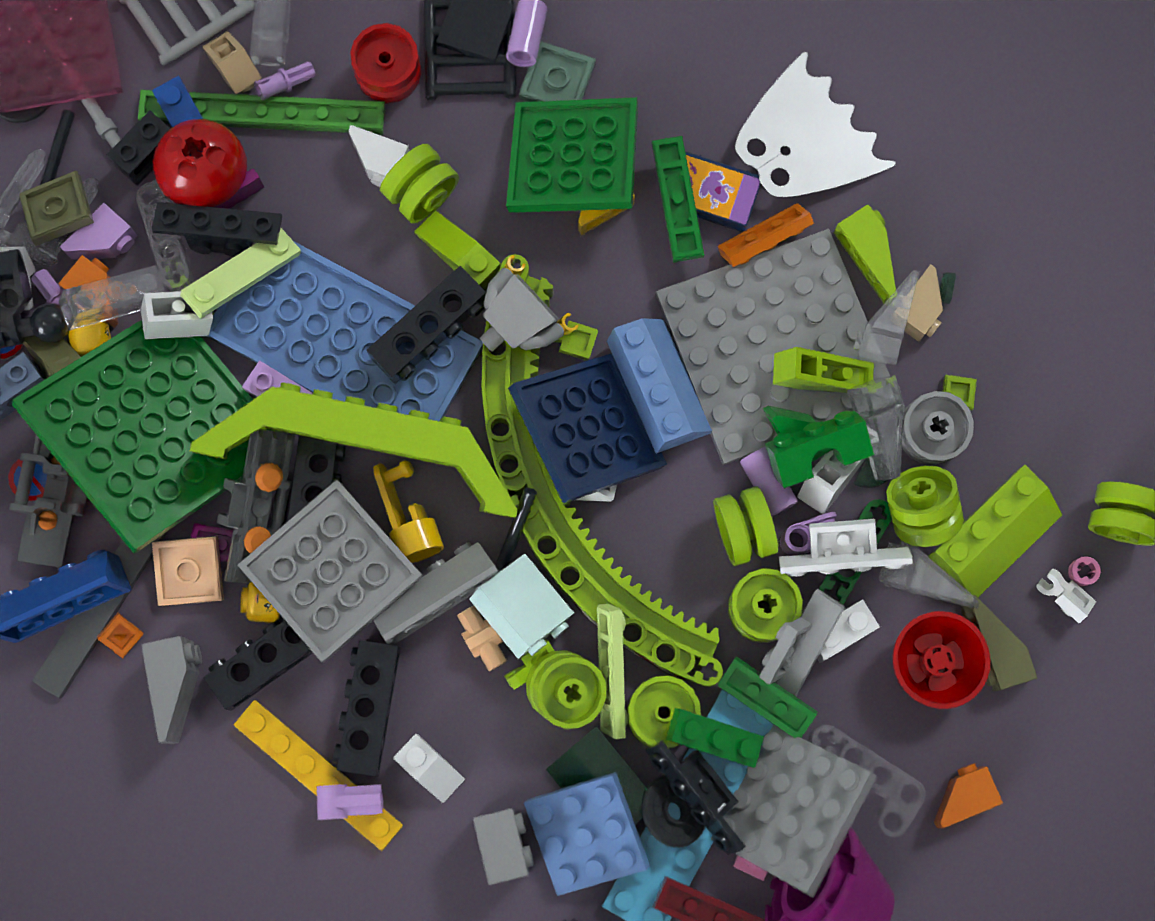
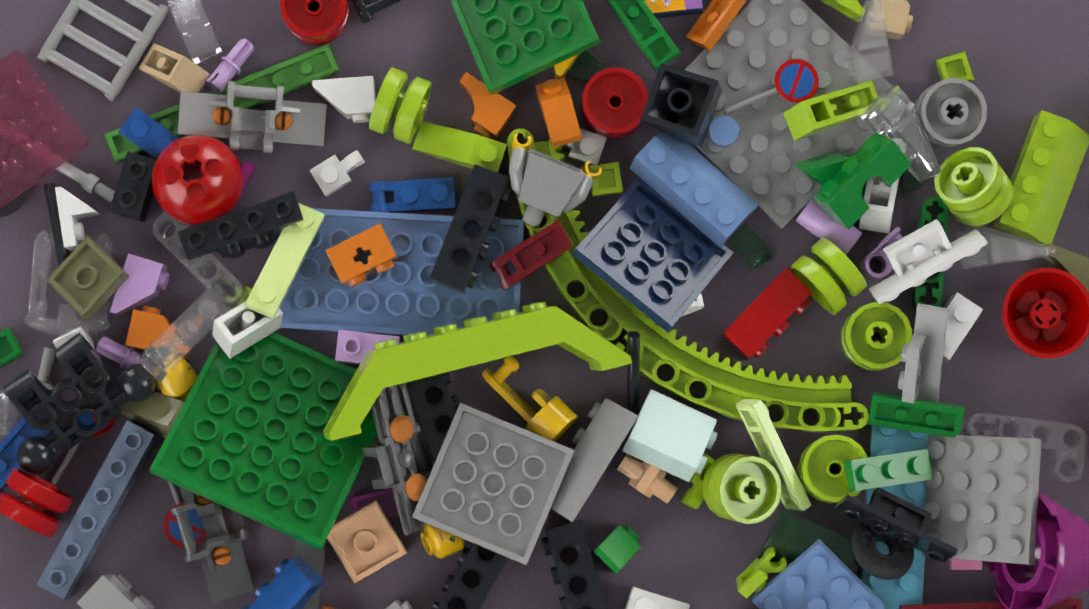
camera: 30 degrees left, 5 degrees up
none -> white slope [55,187,101,251]
none -> light grey piece [177,81,327,153]
none -> white plate [309,150,365,197]
none -> orange brick [325,223,398,288]
none -> blue plate [369,177,456,213]
none -> orange arch [459,72,516,140]
none -> dark red plate [489,220,576,291]
none -> orange slope [535,78,582,147]
none -> white plate [562,128,607,165]
none -> clear green tile [567,50,608,81]
none -> red wheel [581,67,648,140]
none -> green slope [592,525,641,574]
none -> black slope [641,63,722,147]
none -> medium blue tile [708,116,739,147]
none -> red brick [721,267,813,360]
none -> piece [724,59,819,114]
none -> clear green tile [725,225,767,255]
none -> lime plate [736,547,787,599]
none -> clear green tile [742,247,773,271]

